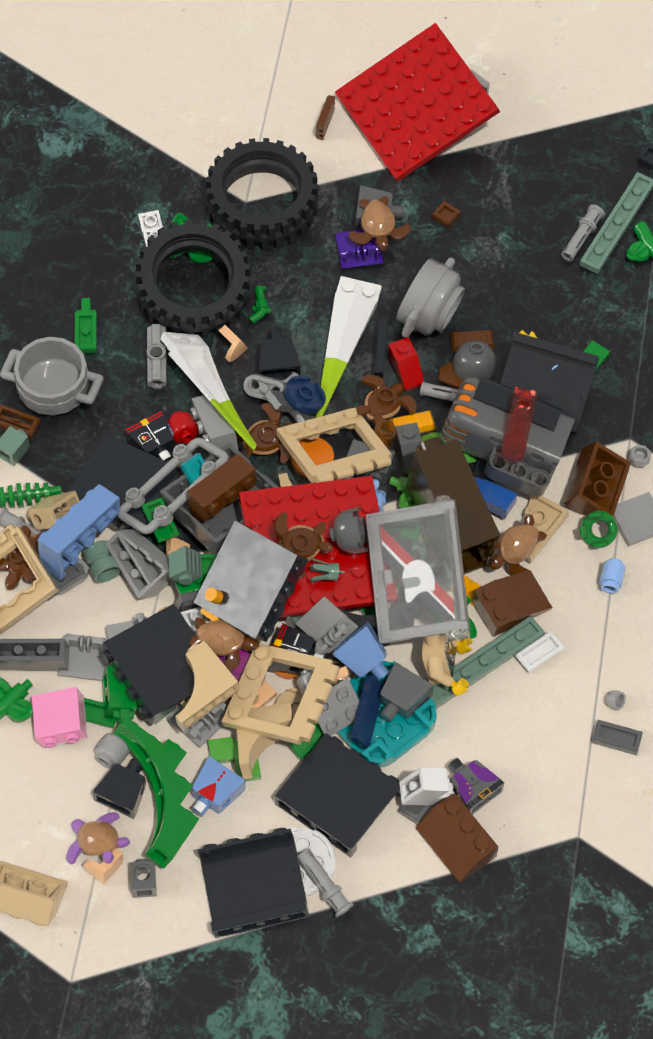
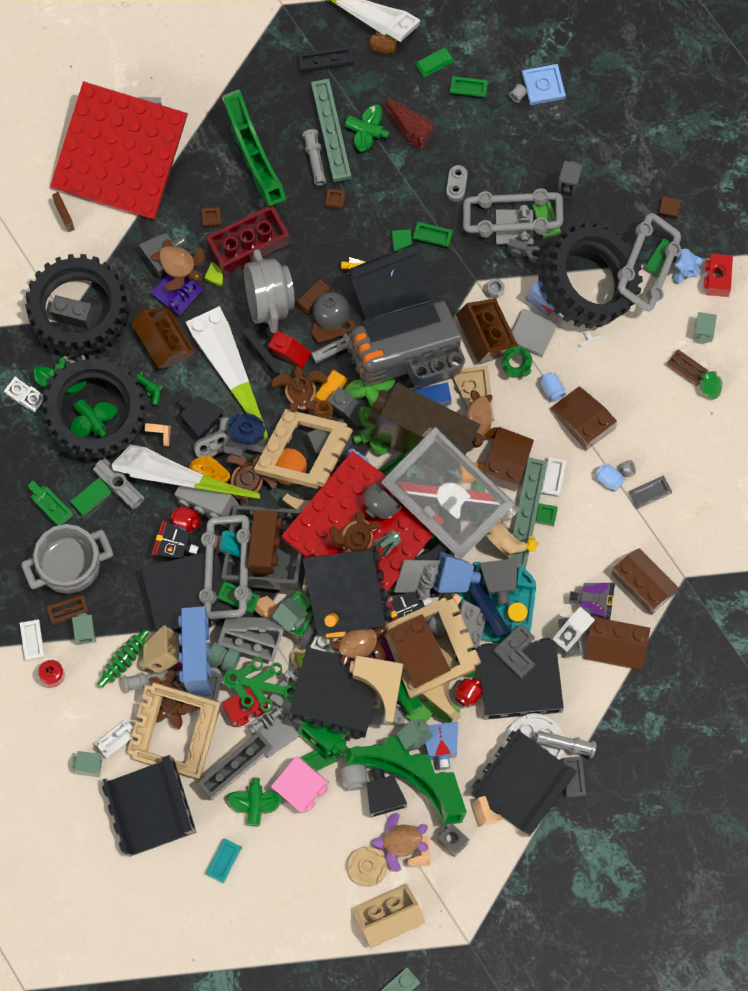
camera: 40 degrees left, 10 degrees up
clear red slope [500,386,537,462] -> none
none -> dark grey brick [50,295,93,329]
none -> green plant [70,399,118,438]
none -> green tile [70,477,112,517]
none -> reddish brown slope [131,308,196,369]
none -> light orange piece [189,455,230,483]
none -> lime tile [204,262,223,287]
none -> dark red brick [206,205,290,275]
none -> green arch [222,90,286,206]
none -> red brick [222,688,269,727]
none -> green plant [223,658,296,713]
none -> reddish brown tile [325,188,346,210]
none -> tan tile [347,846,387,887]
none -> reddish brown slope [387,614,451,688]
none -> sand green brick [397,720,433,750]
none -> green tile [398,677,423,716]
none -> green tile [413,222,453,247]
none -> red head [454,678,483,708]
none -> light nougat tile [471,796,502,827]
none -> dark grey tile [493,624,535,679]
none -> yellow tile [508,603,527,623]
none -> green tile [535,503,558,527]
none -> reddish brown slope [550,386,617,451]
none -> dark grey tile [562,756,586,798]
none -> light blue brick [596,464,625,491]
none -> reddish brown slope [612,548,680,615]

